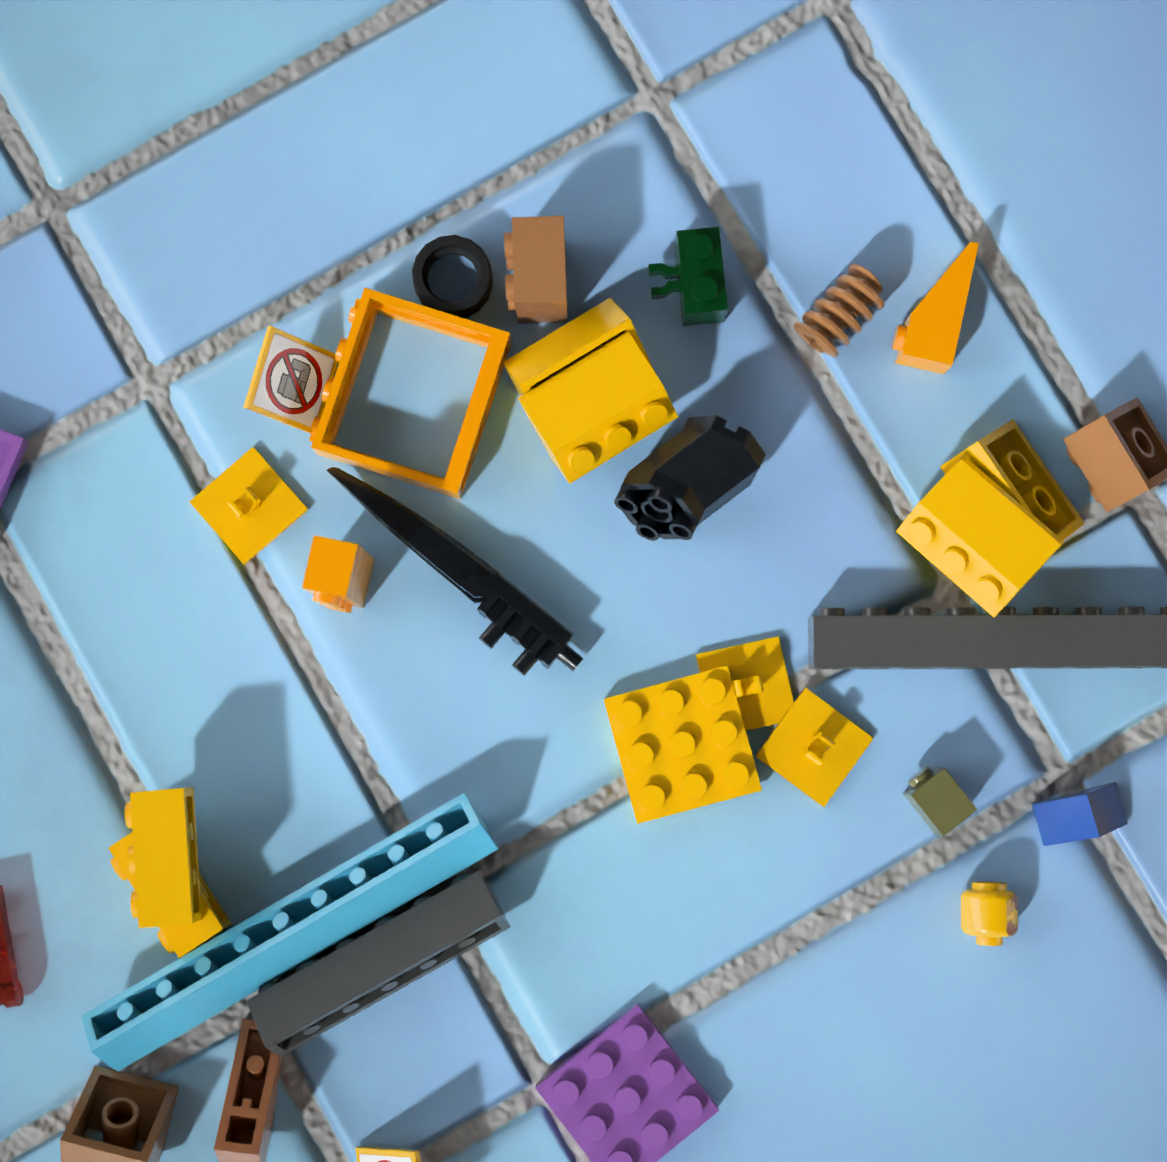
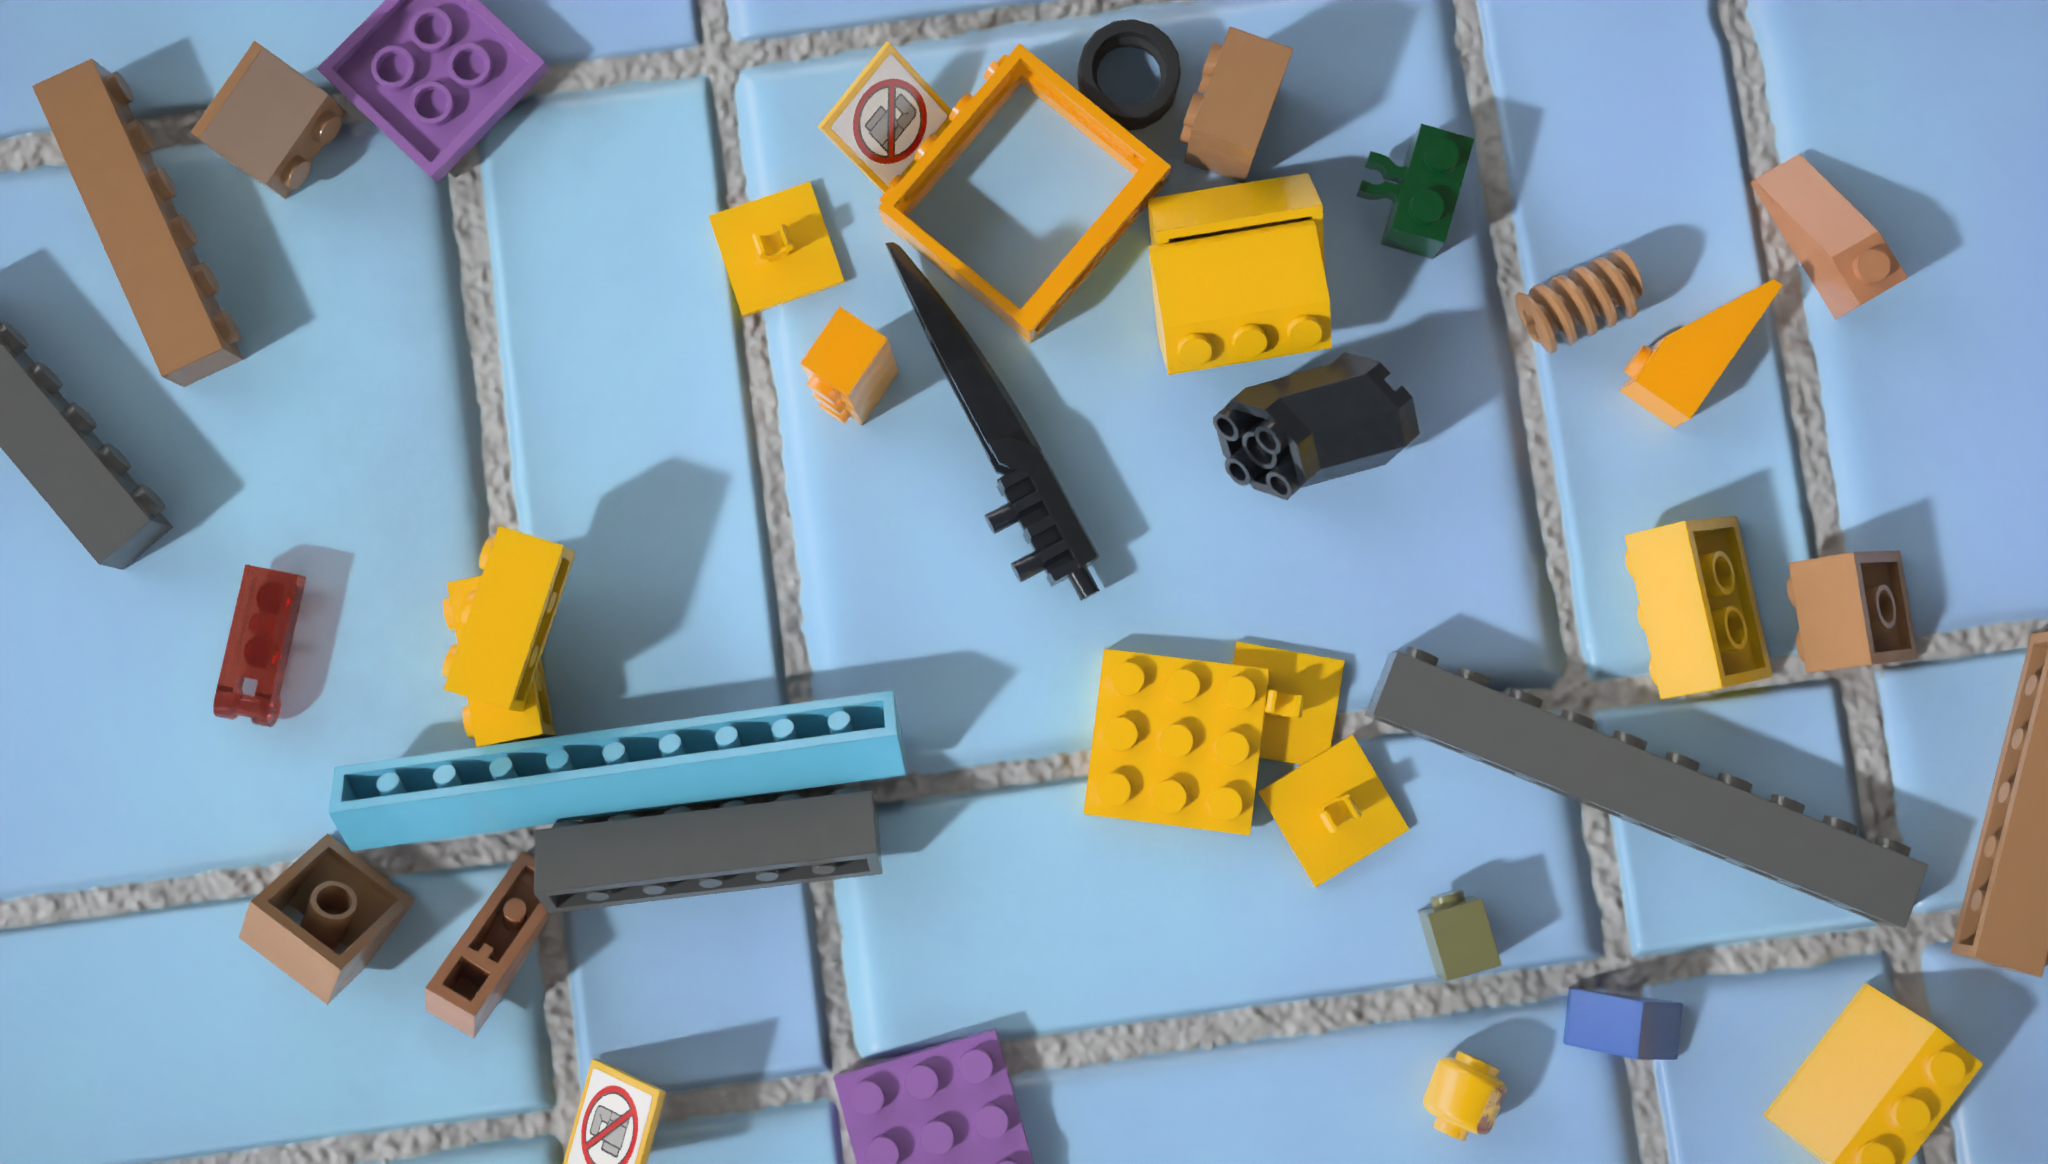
camera: 25 degrees right, 0 degrees up
yellow slope [896,456,1064,617] -> none
none -> nougat slope [1750,153,1908,320]

